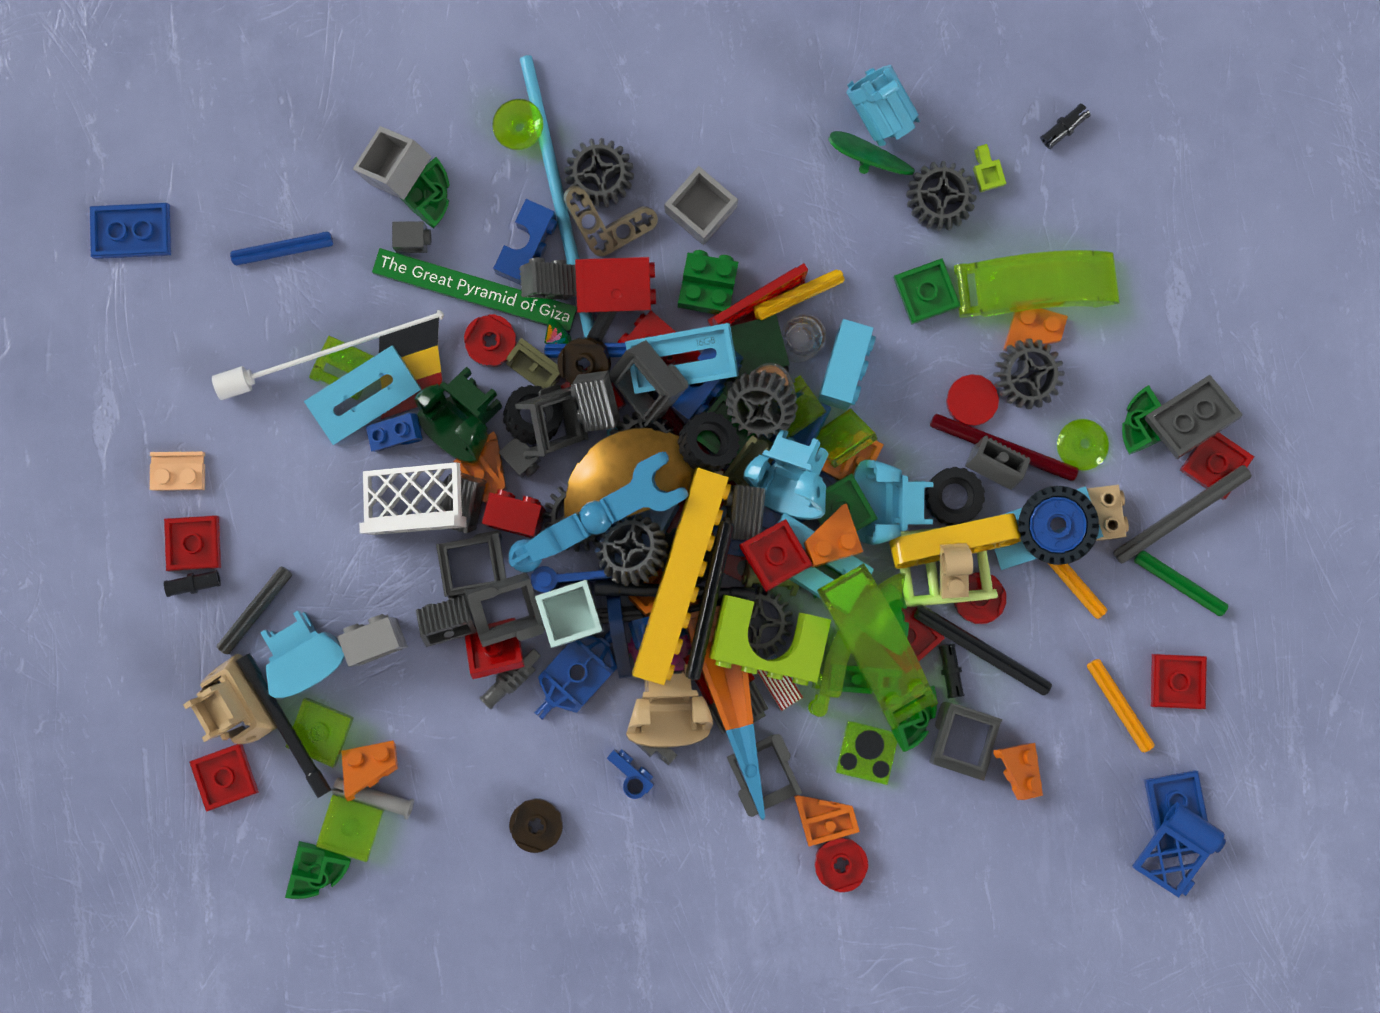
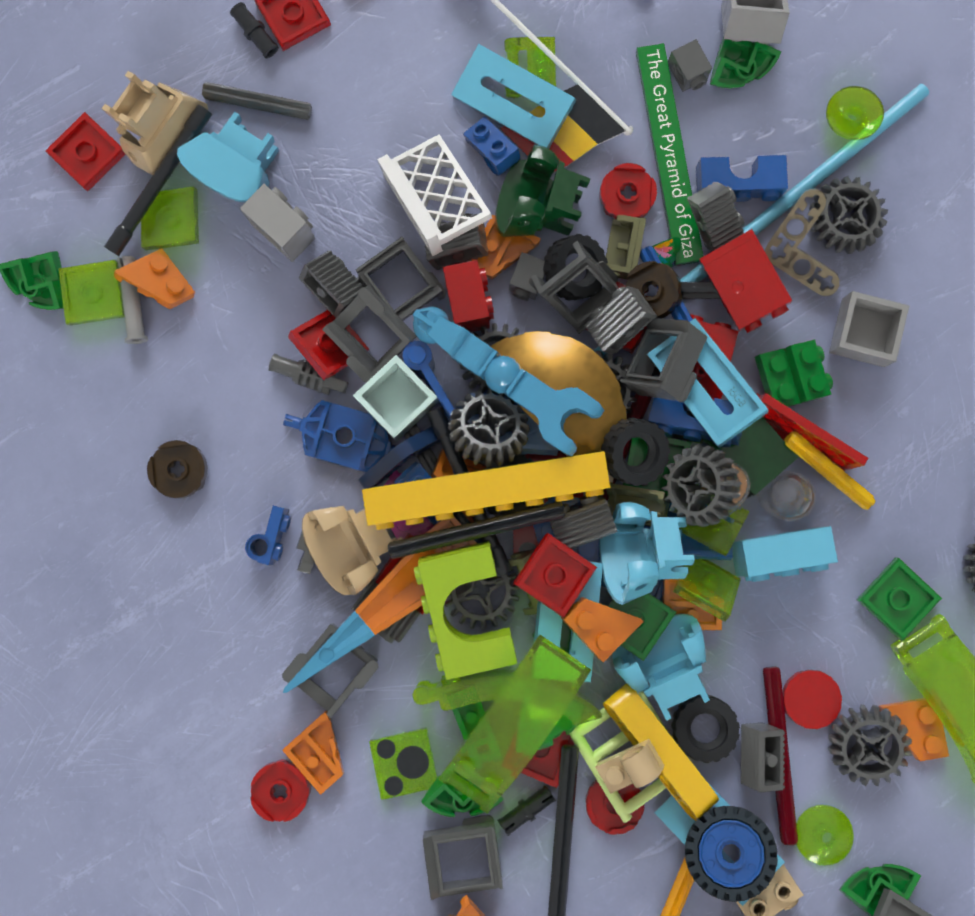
camera: 70 degrees right, 0 degrees up
tile [757,653,804,712] -> none

